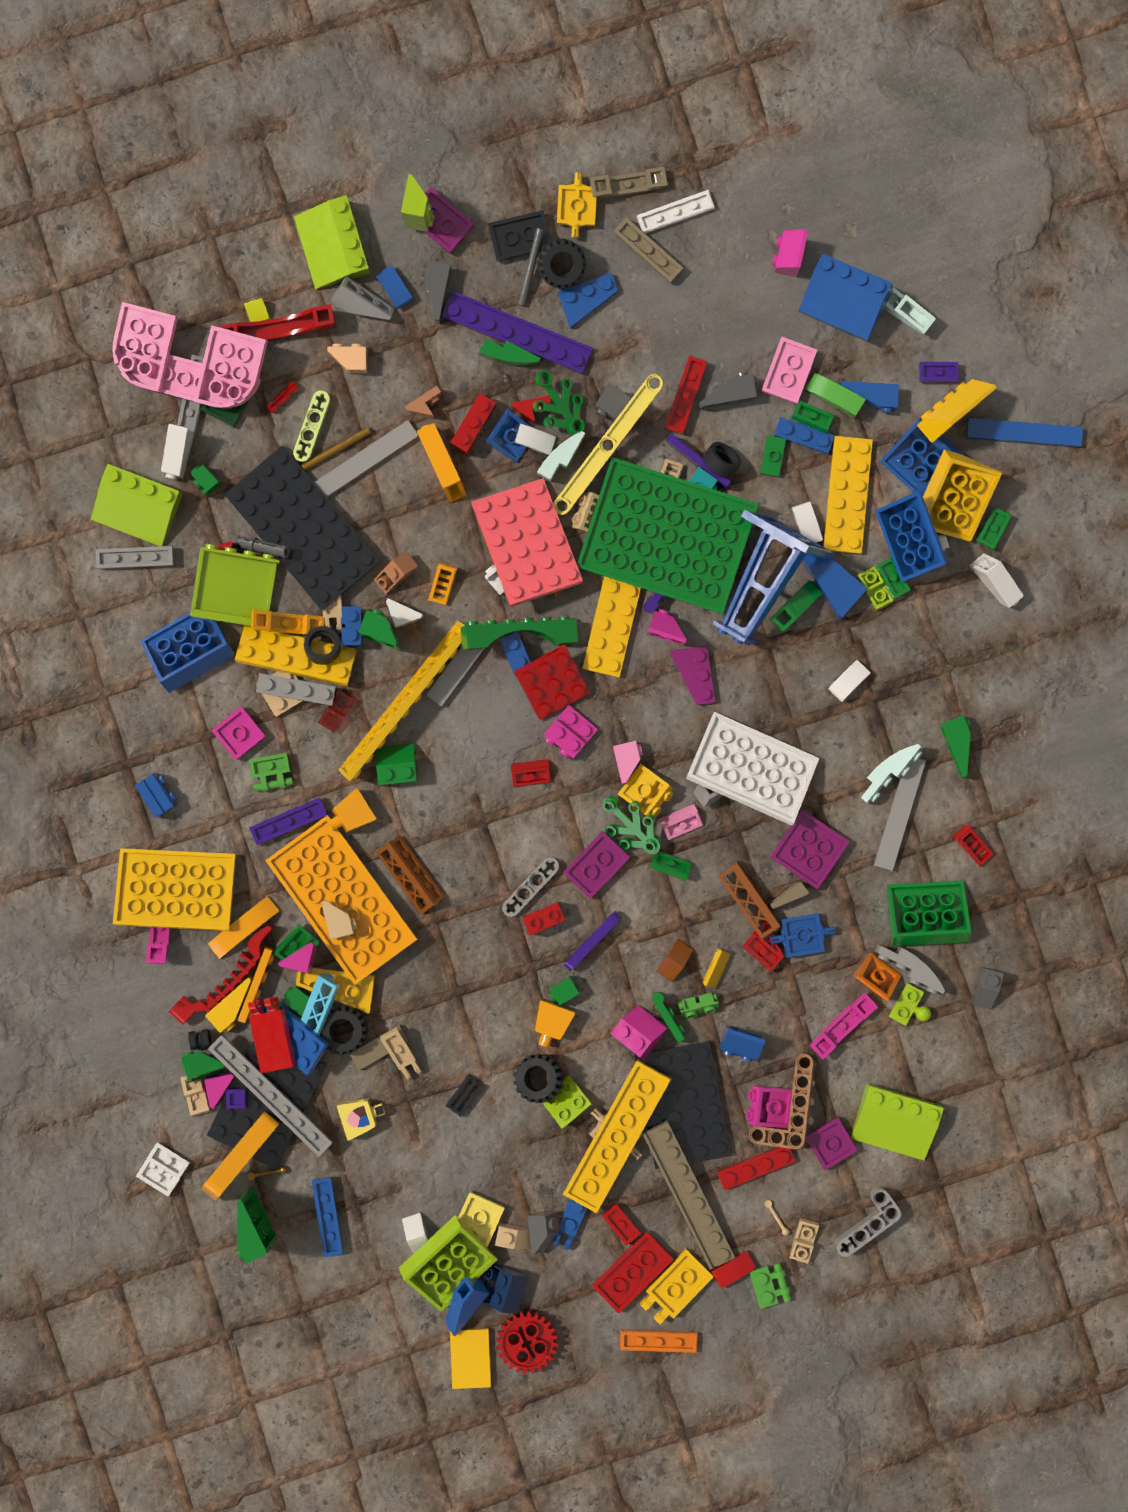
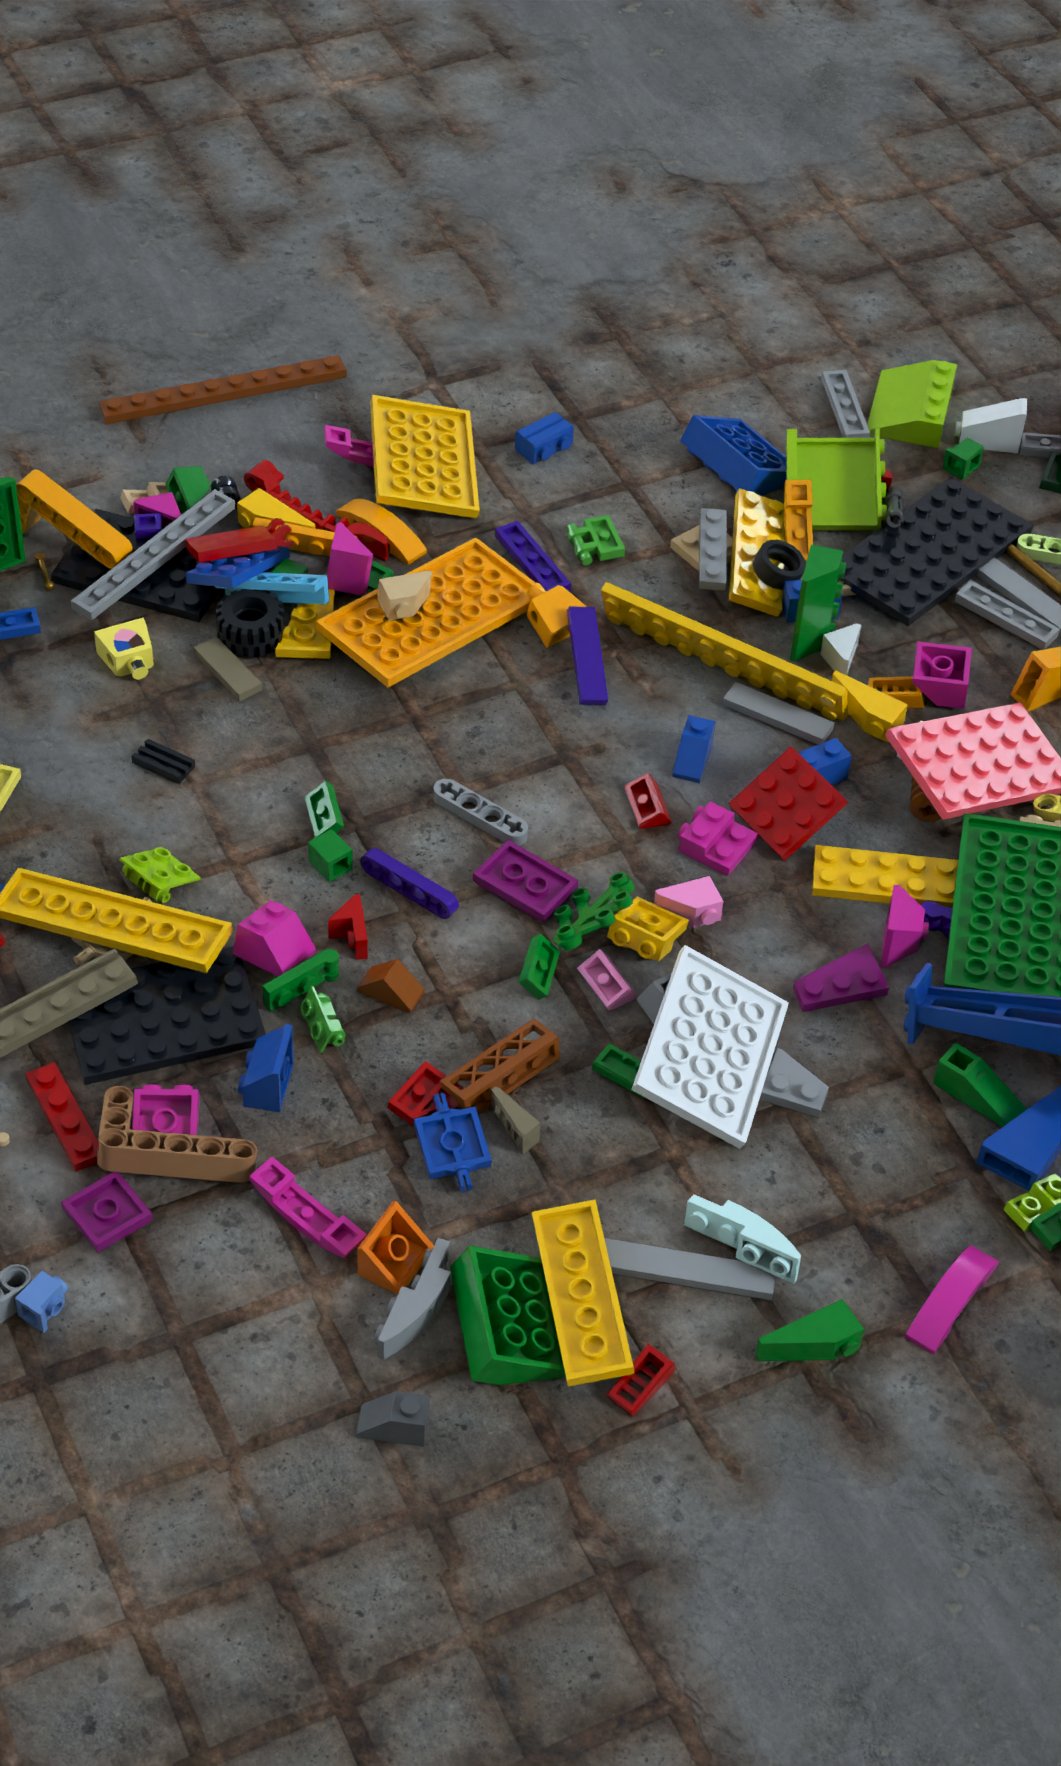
camera: 80 degrees right, 40 degrees down
white slope [136,1143,189,1197] -> none
dark pink plate [211,706,266,760] -> none
clear red slope [318,689,356,733] -> none
nougat slope [374,552,418,594] -> none
green slope [376,743,418,785] -> none
dark orange fence [376,835,445,914] -> none
tan hinge [380,1027,422,1080] -> none
green arch [461,616,578,650] -> none
black tyre [513,1054,565,1103] -> none
red brick [522,902,565,936] -> none
light orange torso [535,999,575,1048] -> none
yellow slope [702,948,730,988] -> none
magenta plate [769,809,849,889] -> none
white slope [828,660,871,702] -> none
lime slope [850,1083,944,1161] -> none
lime plate [889,983,931,1026] -> none
none -> medium blue brick [15,1271,68,1333]
none -> dark orange plate [99,355,347,425]
none -> green plate [305,781,344,837]
none -> red slope [328,894,368,960]
none -> yellow plate [532,1199,634,1387]
none -> dark purple tile [567,606,608,705]
none -> green plate [592,1043,645,1098]
none -> blue slope [672,715,716,783]
none -> light grey wing [759,1048,829,1118]
none -> yellow slope [832,670,908,743]
none -> dark pink slope [905,1245,999,1355]
none -> dark pink slope [912,641,972,709]
none -> light grey plate [955,580,1060,650]

